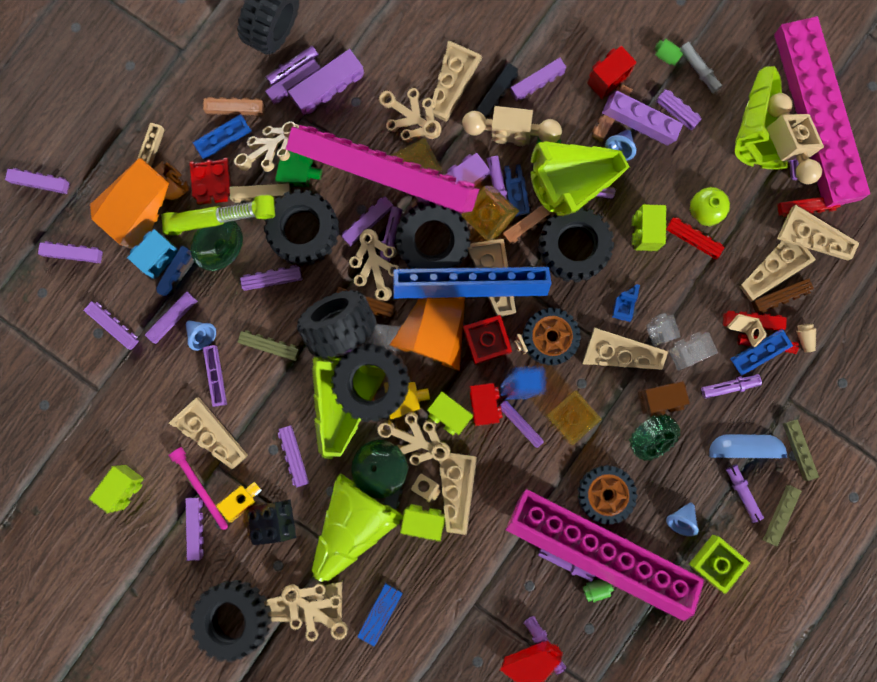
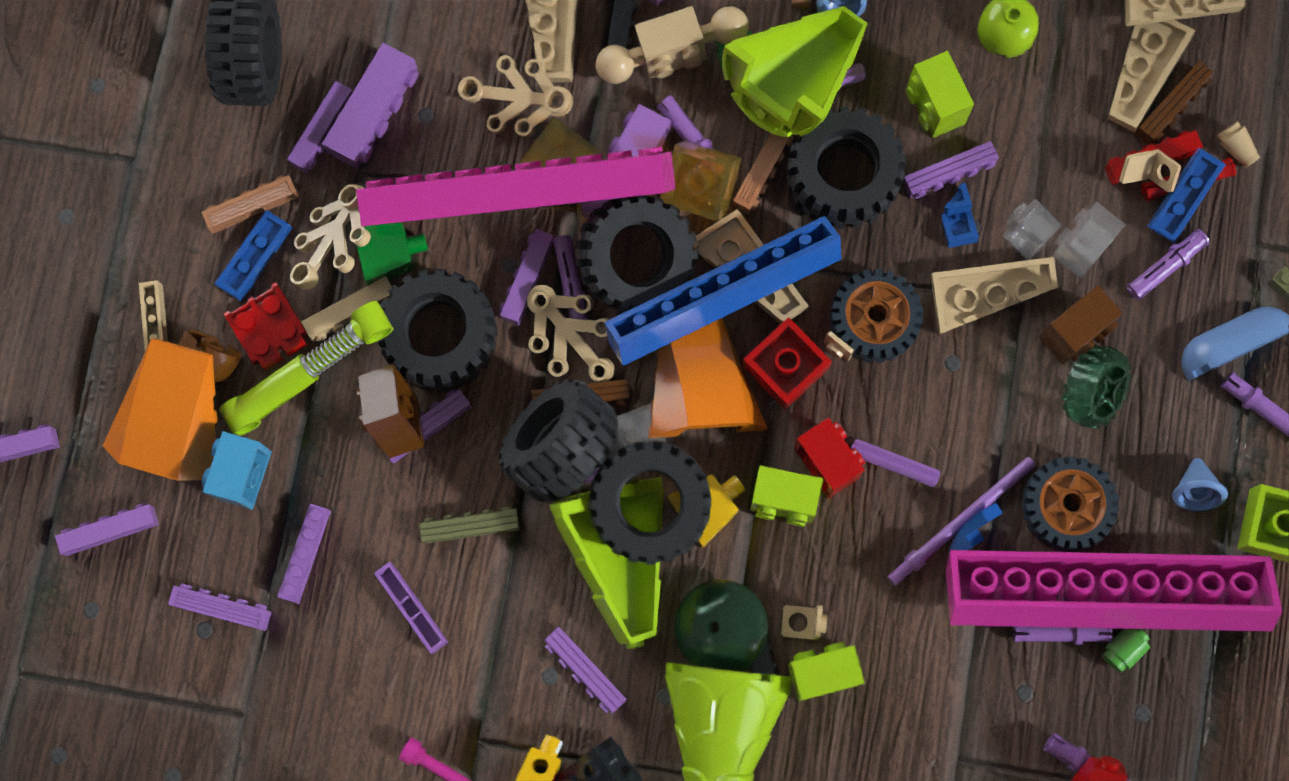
camera: 20 degrees left, 5 degrees down
dark blue hinge [156,246,192,296] -> none
tan wing [169,397,248,469] -> none
medium blue hat [186,321,216,351] -> none
clear green dish [191,221,243,271] -> none
medium lavender pin [265,46,318,86] -> none
tan plant [378,412,450,466] -> none
tan wing [440,452,477,535] -> none
blue brick [500,369,544,400] -> none
dark blue hinge [504,164,530,218] -> none
clear yellow brick [544,390,602,445] -> none
red piece [666,217,725,260] -> none
none -> reddish brown brick [356,364,424,458]
none -> medium lavender bar [887,457,1036,586]
none -> medium lavender piece [902,141,999,199]
none -> blue slope [949,503,1002,552]

